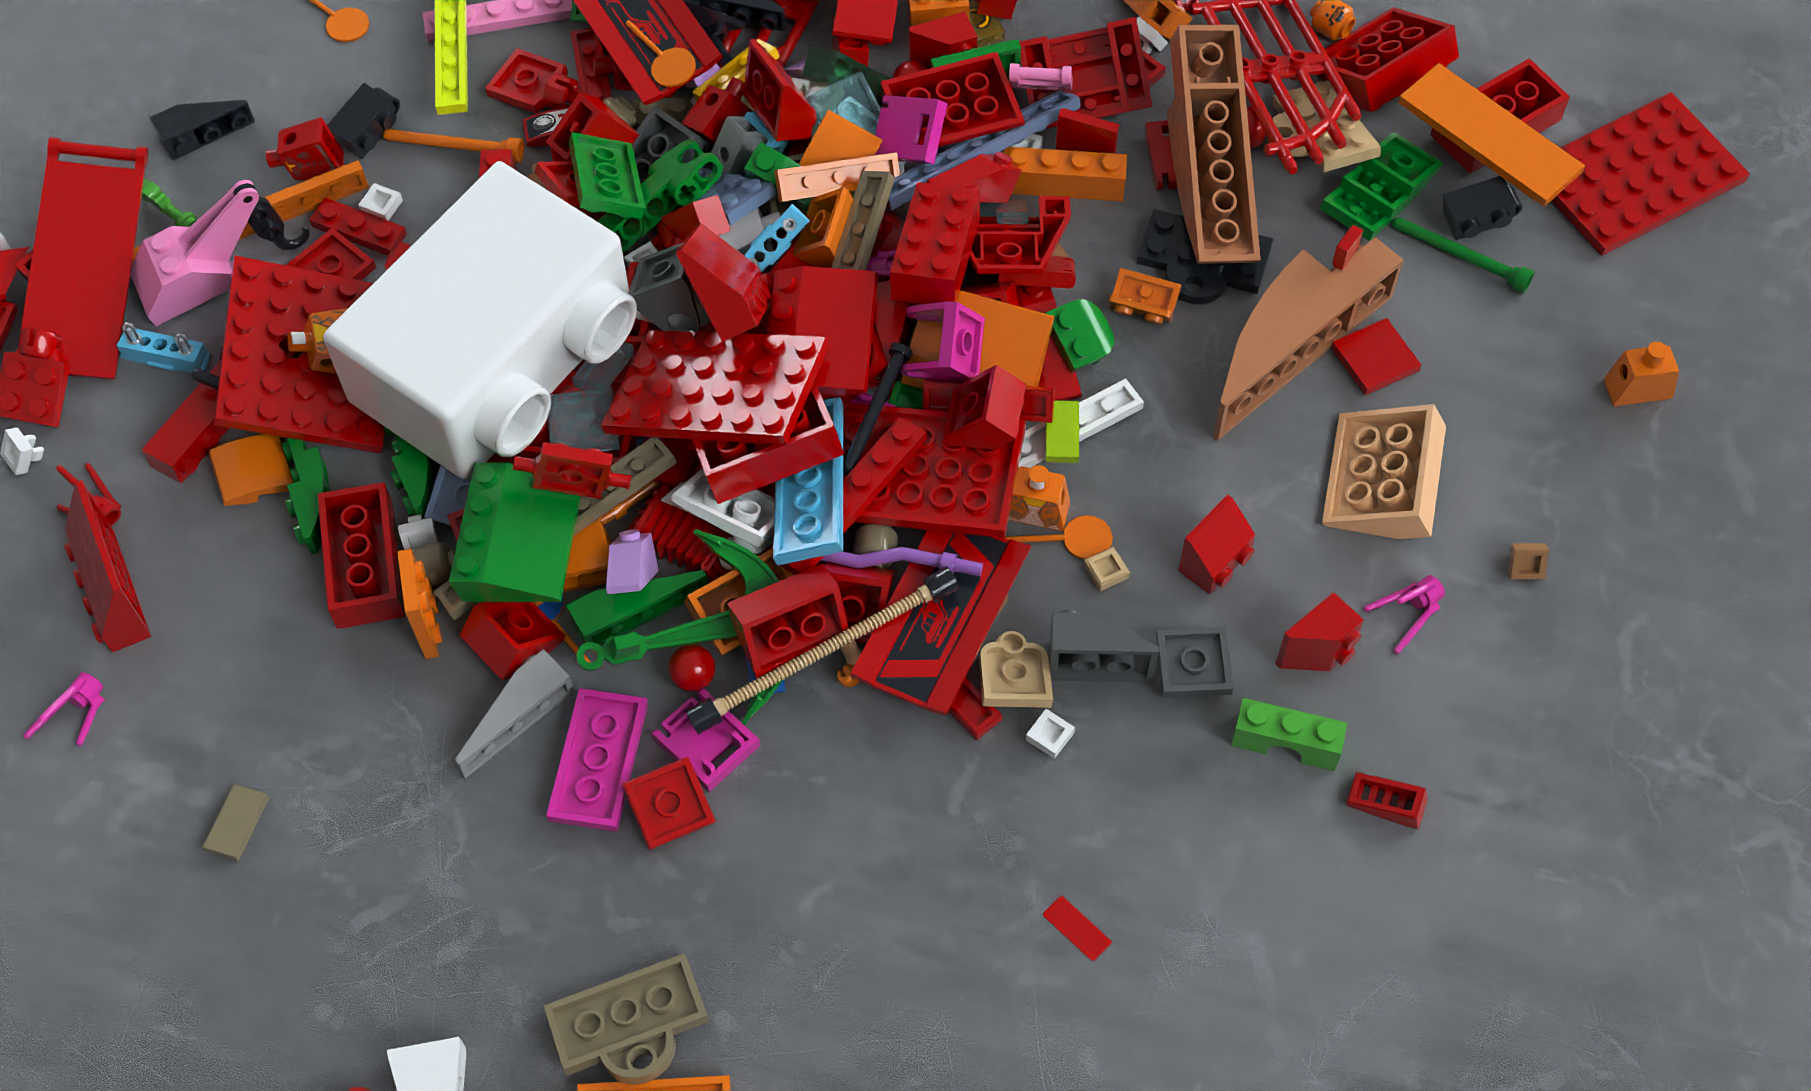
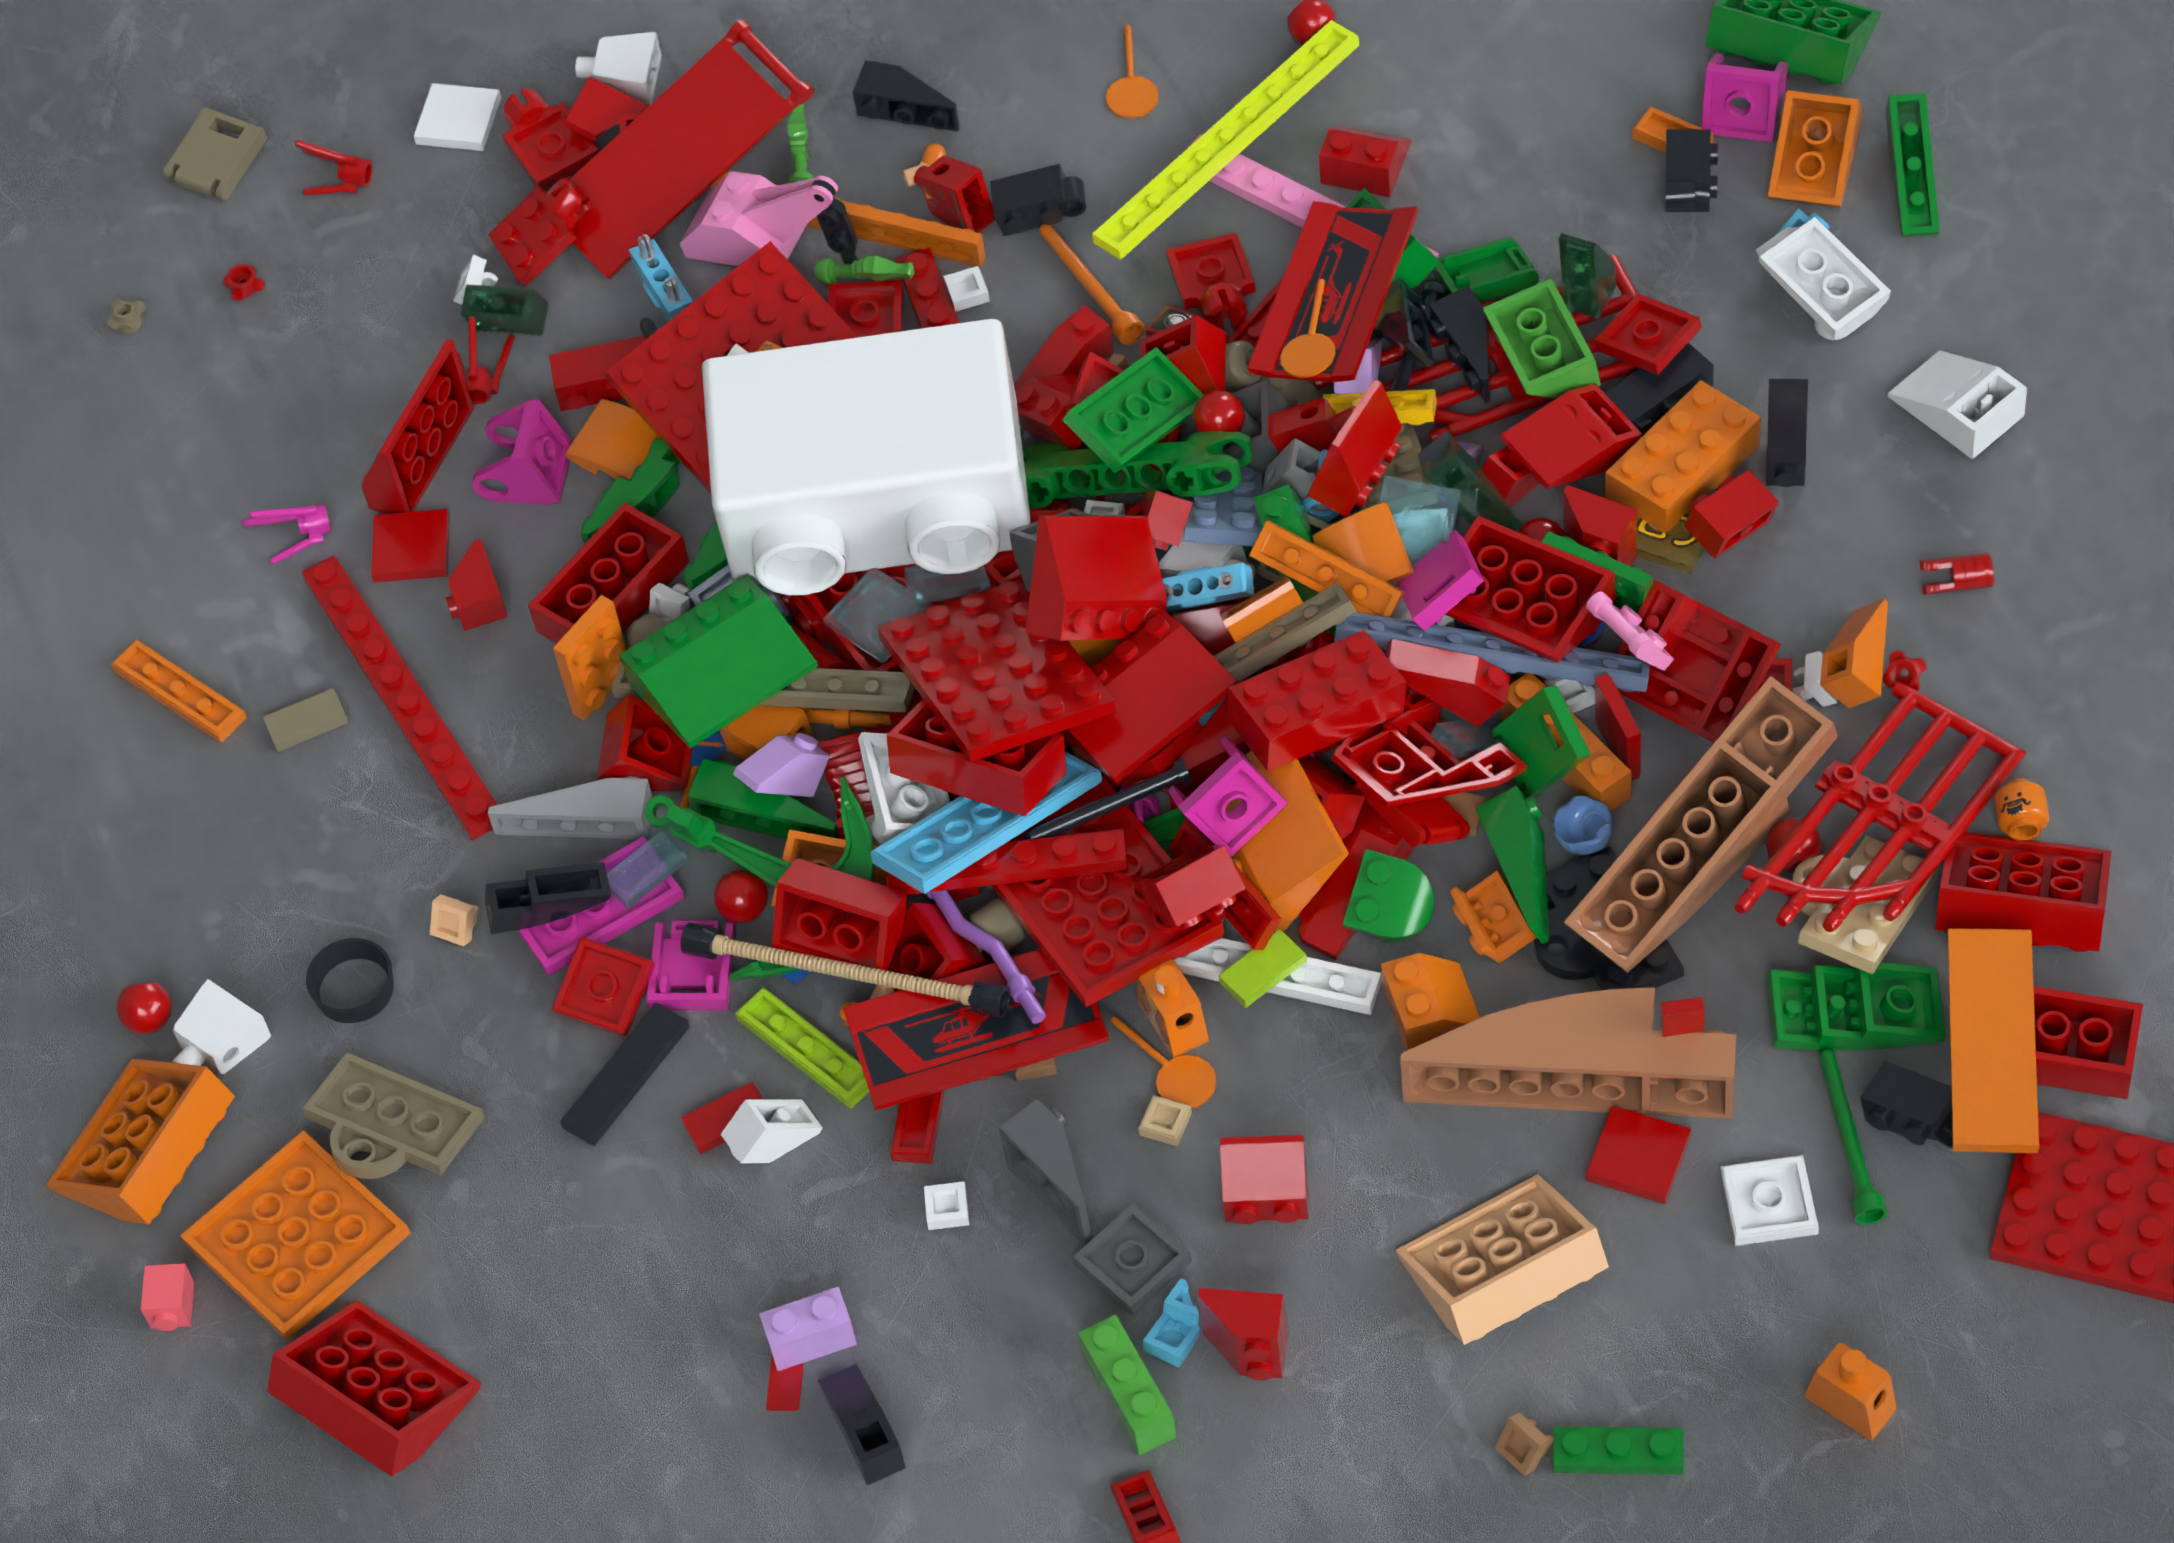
camera: 55 degrees right, 5 degrees down
red plate [512,442,631,499] -> none
tan plate [978,631,1053,708] -> none
dark pink plant [1364,575,1445,654] -> none
none -> orange tile [111,639,247,743]
none -> red plate [301,555,497,841]
none -> black tyre [306,938,394,1023]
none -> red tile [371,509,450,583]
none -> light nougat tile [429,894,478,946]
none -> red slope [445,539,507,631]
none -> clear green brick [460,284,548,336]
none -> dark pink hose [471,399,573,505]
none -> black slope [485,862,611,934]
none -> black tile [560,1003,690,1146]
none -> clear light blue tile [607,831,688,908]
none -> red tile [681,1081,764,1155]
none -> white slope [721,1099,823,1163]
none -> lime tile [735,987,869,1109]
none -> lavender brick [759,1287,857,1371]
none -> bright green piece [814,256,915,285]
none -> black slope [818,1364,906,1486]
none -> orange arm [903,143,946,187]
none -> medium azure slope [1142,1278,1200,1368]
none -> red piece [1192,390,1245,432]
none -> orange slope [1381,953,1480,1051]
none -> green slope [1475,785,1549,944]
none -> green container [1491,685,1591,798]
none -> medium blue hair [1552,796,1614,856]
none -> green plate [1554,1426,1684,1475]
none -> white tile [1720,1155,1819,1246]

